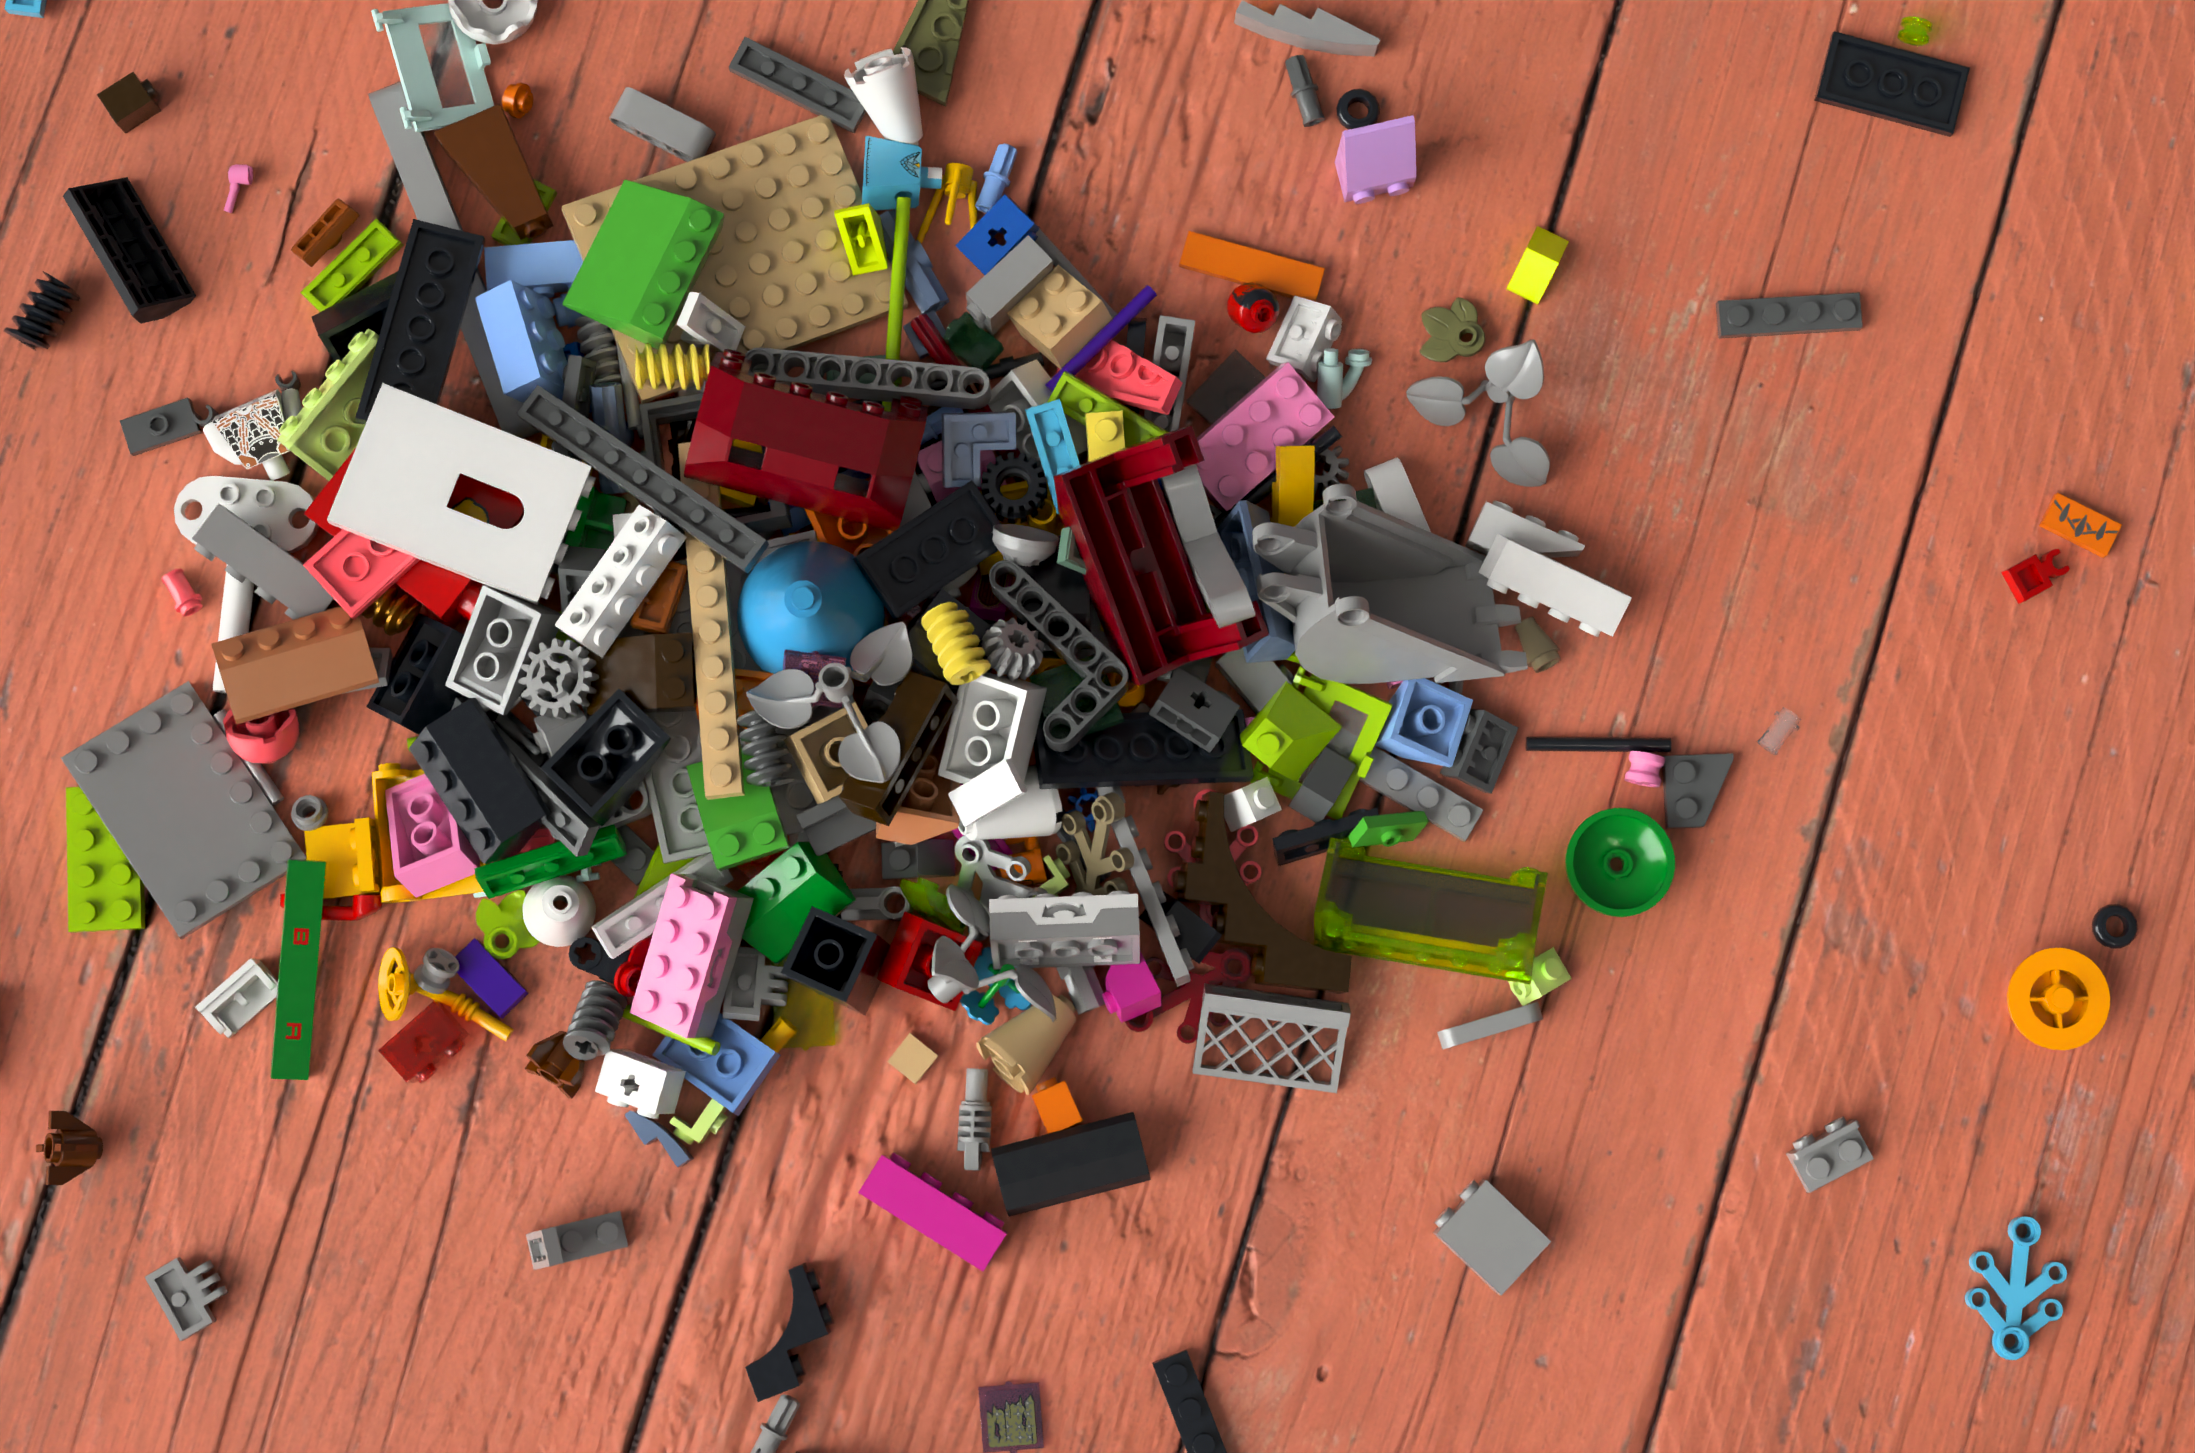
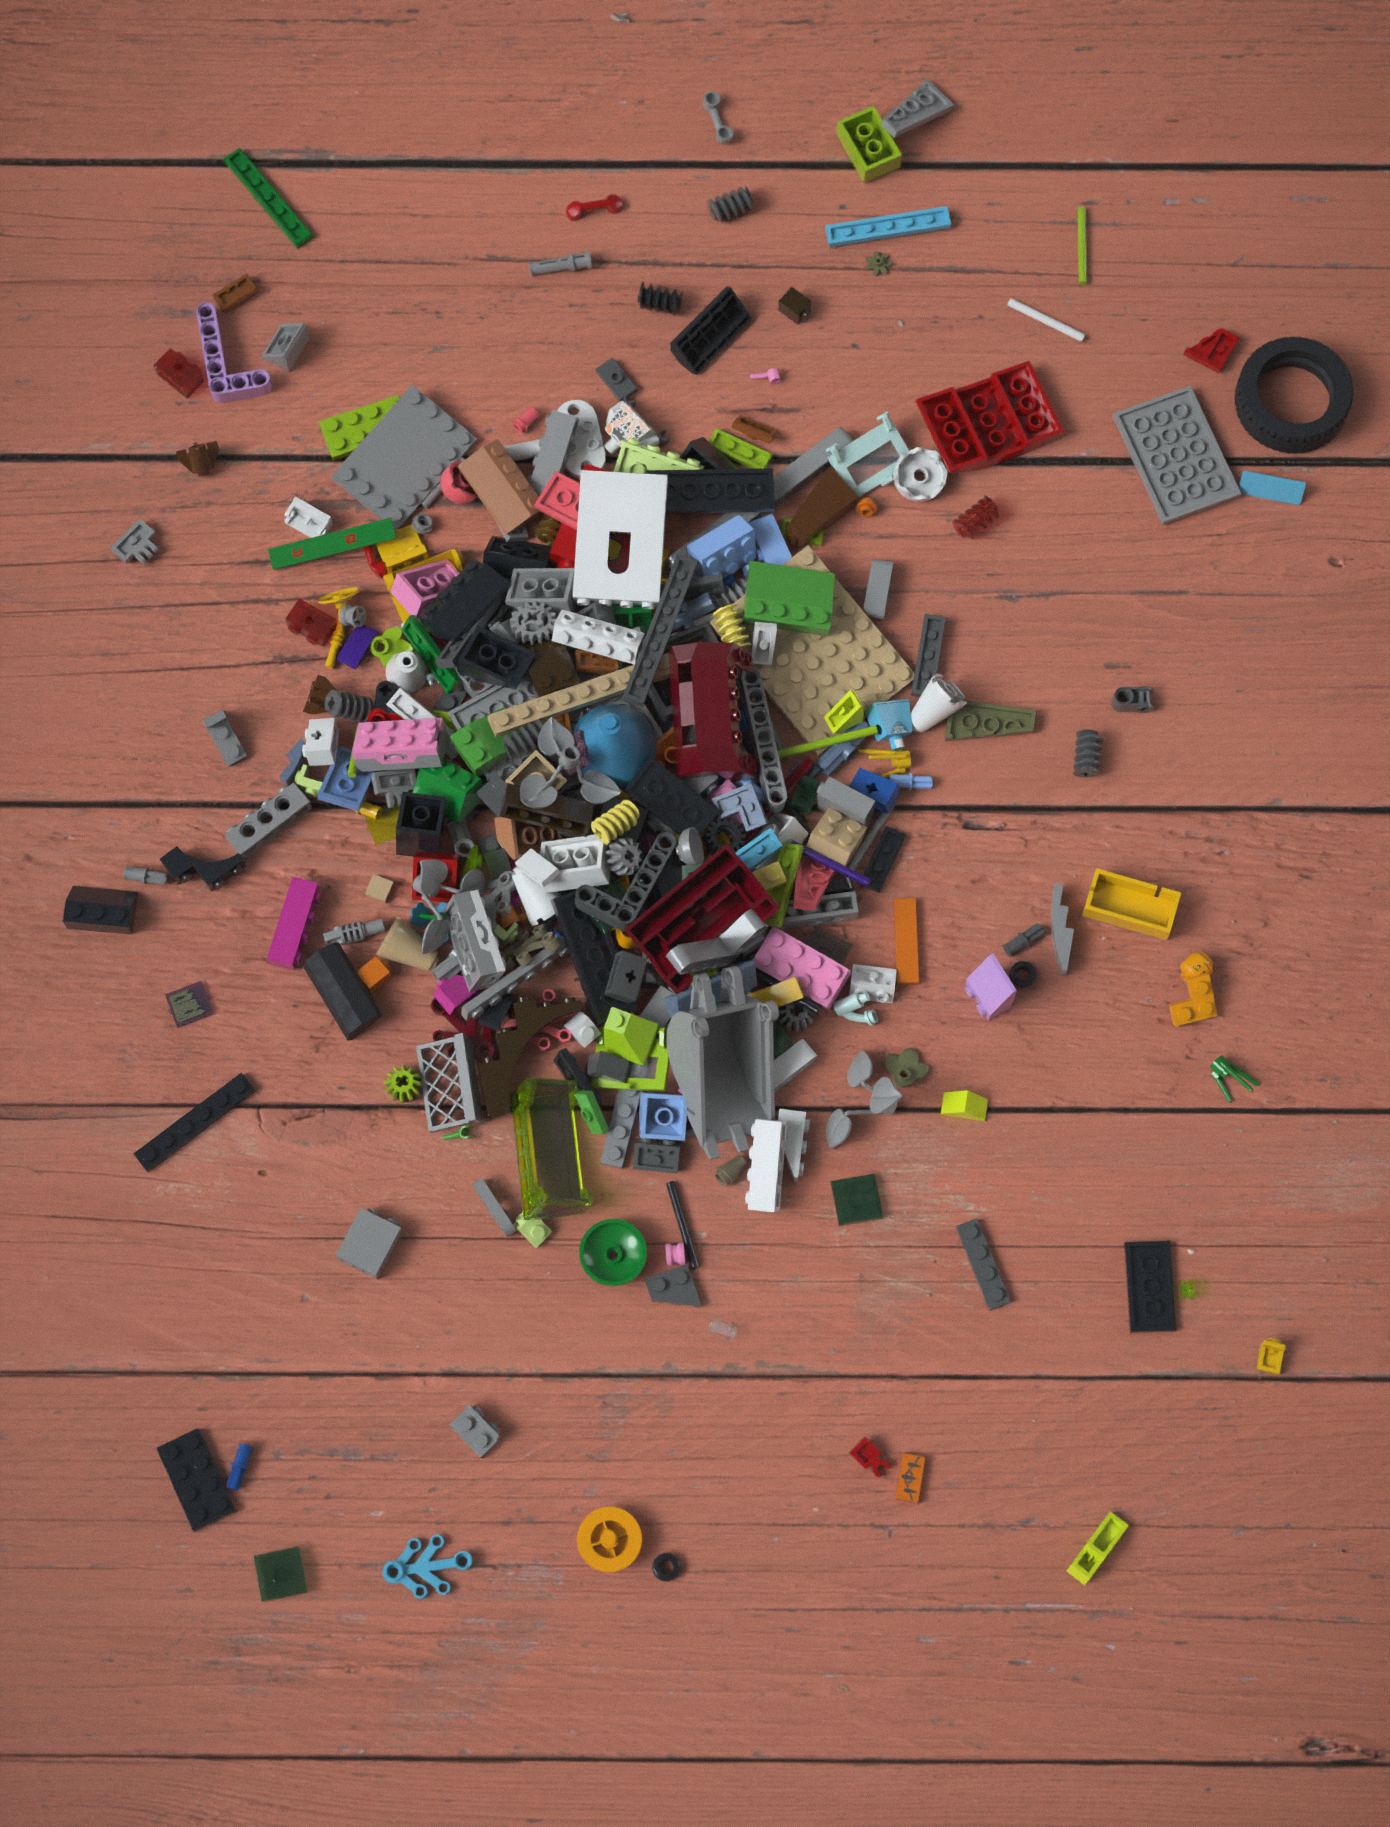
camera: 75 degrees right, 10 degrees down
red head [1227,282,1280,333] -> none
none -> light grey brick [225,783,312,860]
none -> lime gear [384,1064,422,1103]
none -> bright green hand [443,1126,476,1140]
none -> clear green plate [830,1174,883,1226]
none -> black tile [859,826,906,893]

